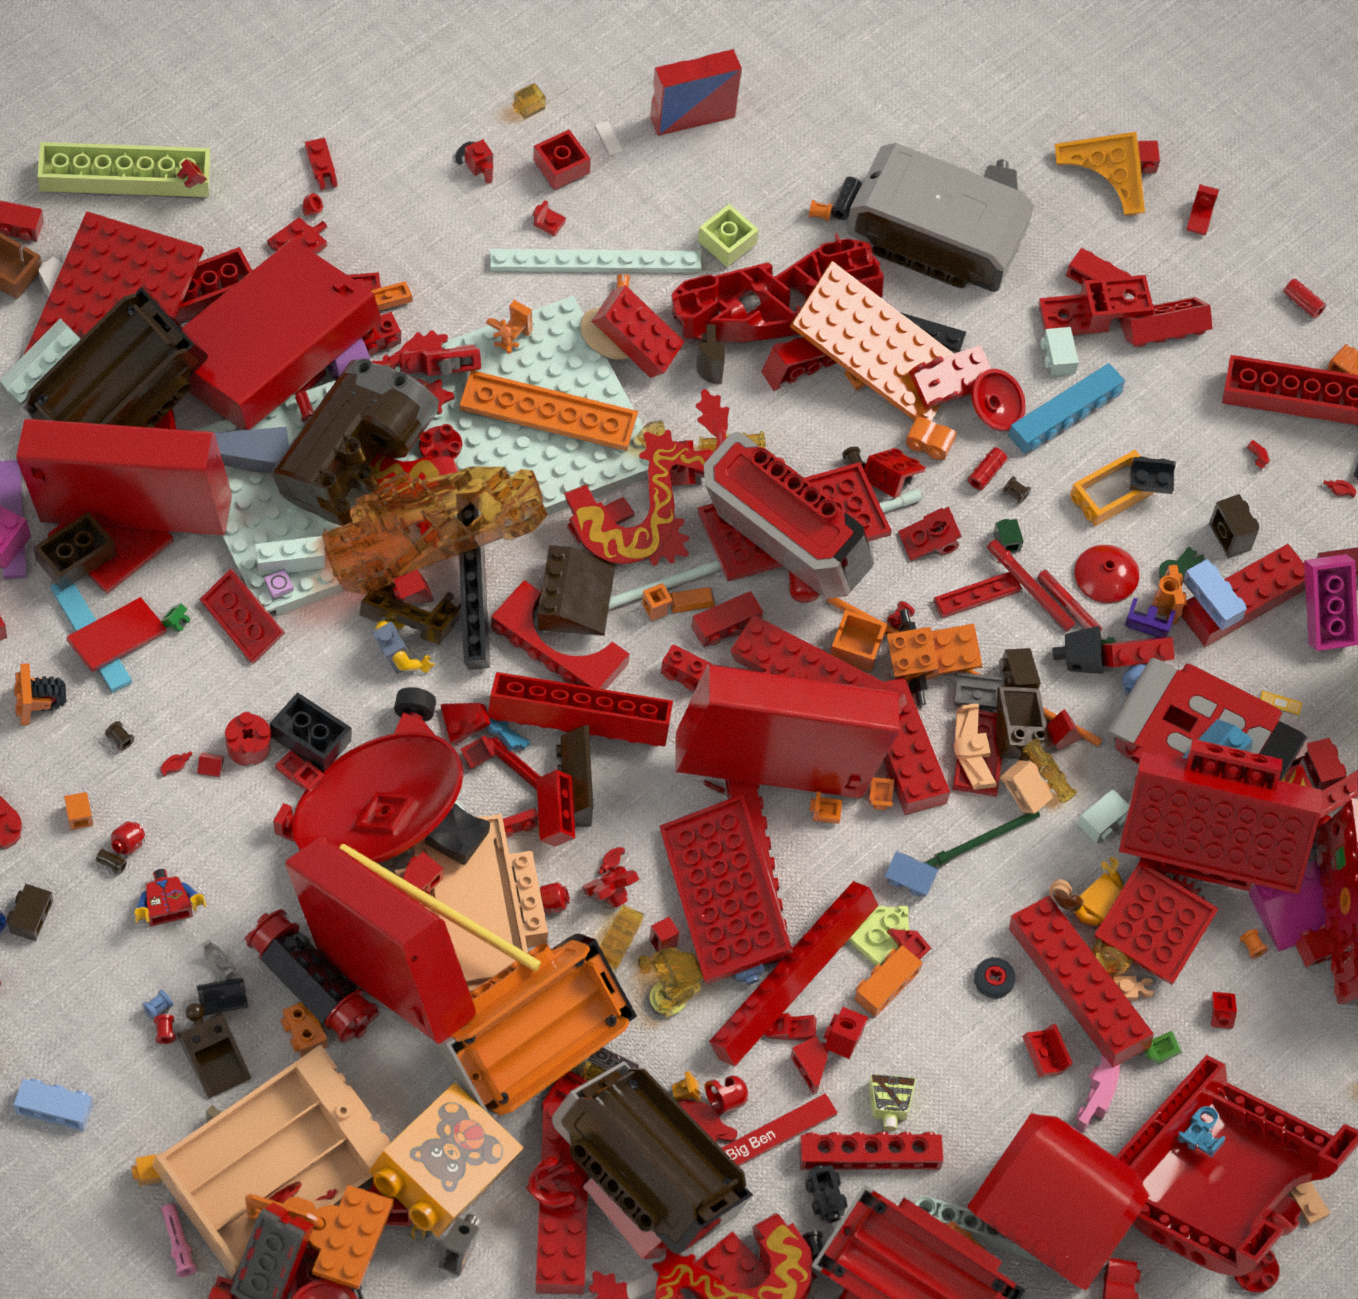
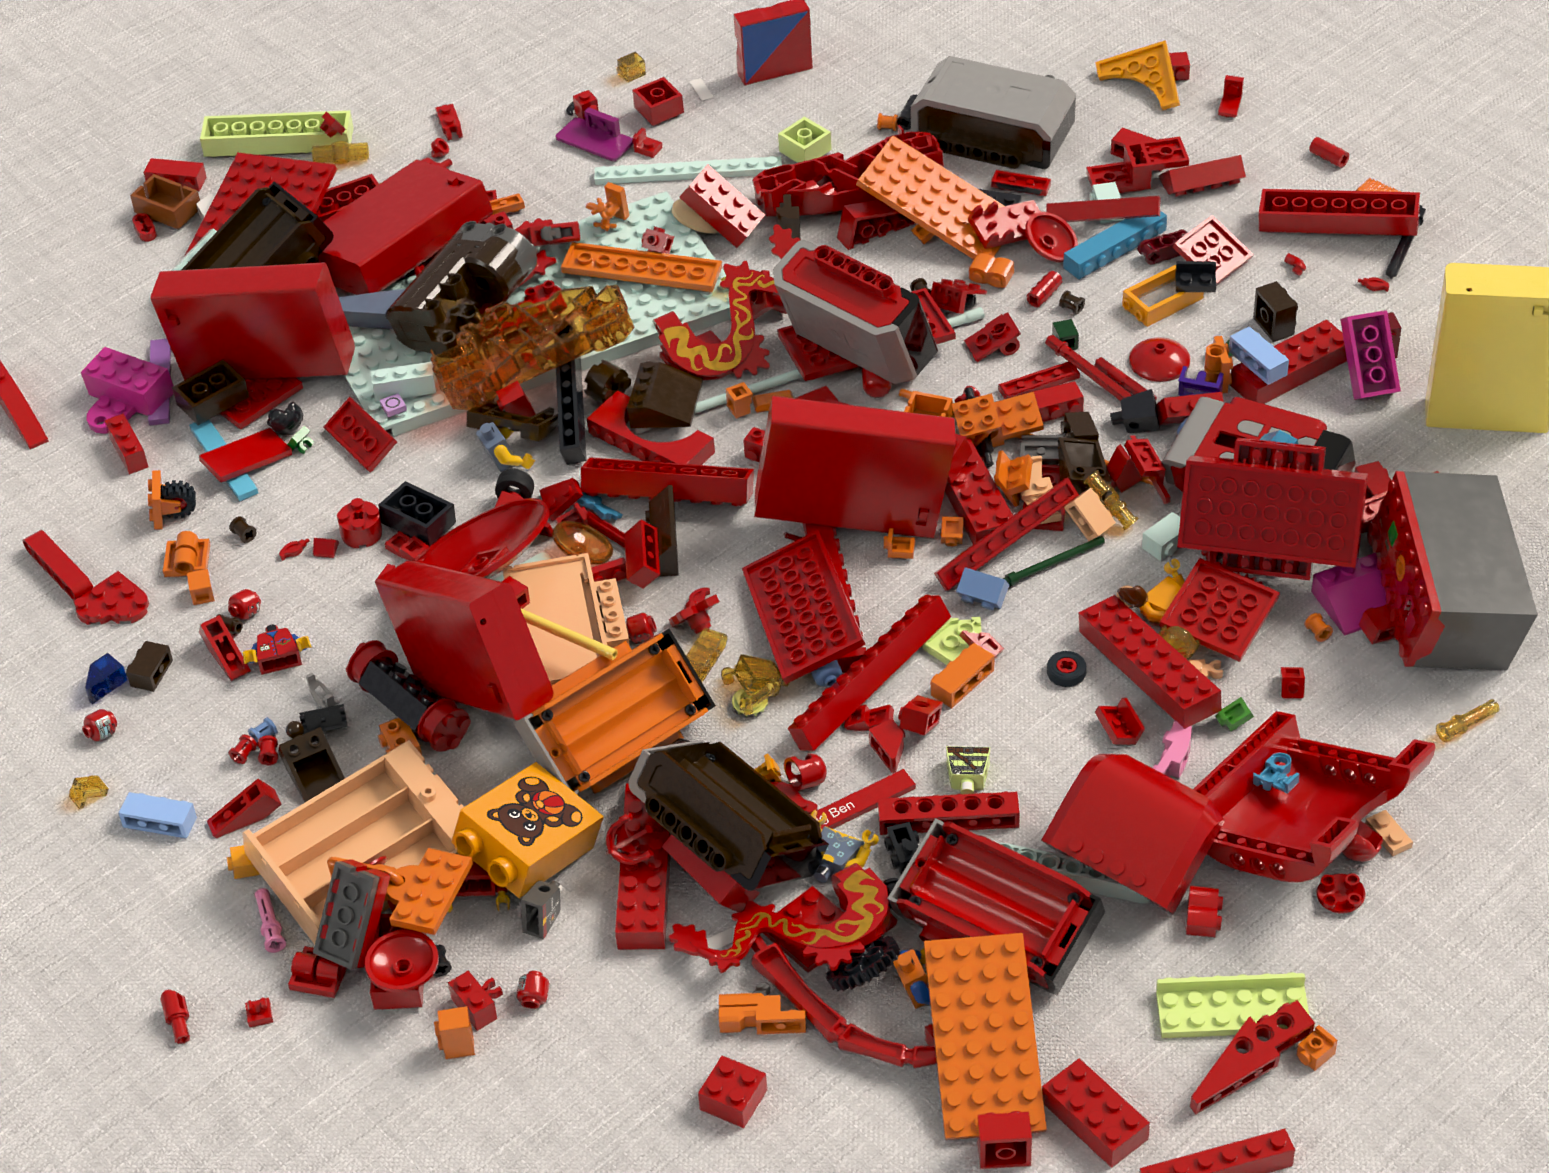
camera: 10 degrees right, 15 degrees down
black brick [425,804,490,866] -> none
red piece [649,917,679,956] -> none
none -> orange plate [163,531,210,577]
none -> red slope [199,615,251,681]
none -> red slope [207,779,282,838]
none -> red bush [228,734,258,764]
none -> black hair [267,402,304,434]
none -> clear yellow piece [311,141,369,164]
none -> clear orange dish [552,521,613,565]
none -> magenta bracket [556,107,633,161]
none -> dark brown brick [584,360,631,404]
none -> brick [641,226,675,254]
none -> torso [811,810,879,883]
none -> red tile [934,478,1079,591]
none -> red plate [991,170,1051,196]
none -> orange bracket [994,450,1033,507]
none -> red brick [1019,381,1084,422]
none -> red tile [1046,196,1161,223]
none -> red plate [1124,435,1171,504]
none -> dark red piece [1137,229,1187,265]
none -> plate [1172,215,1254,285]

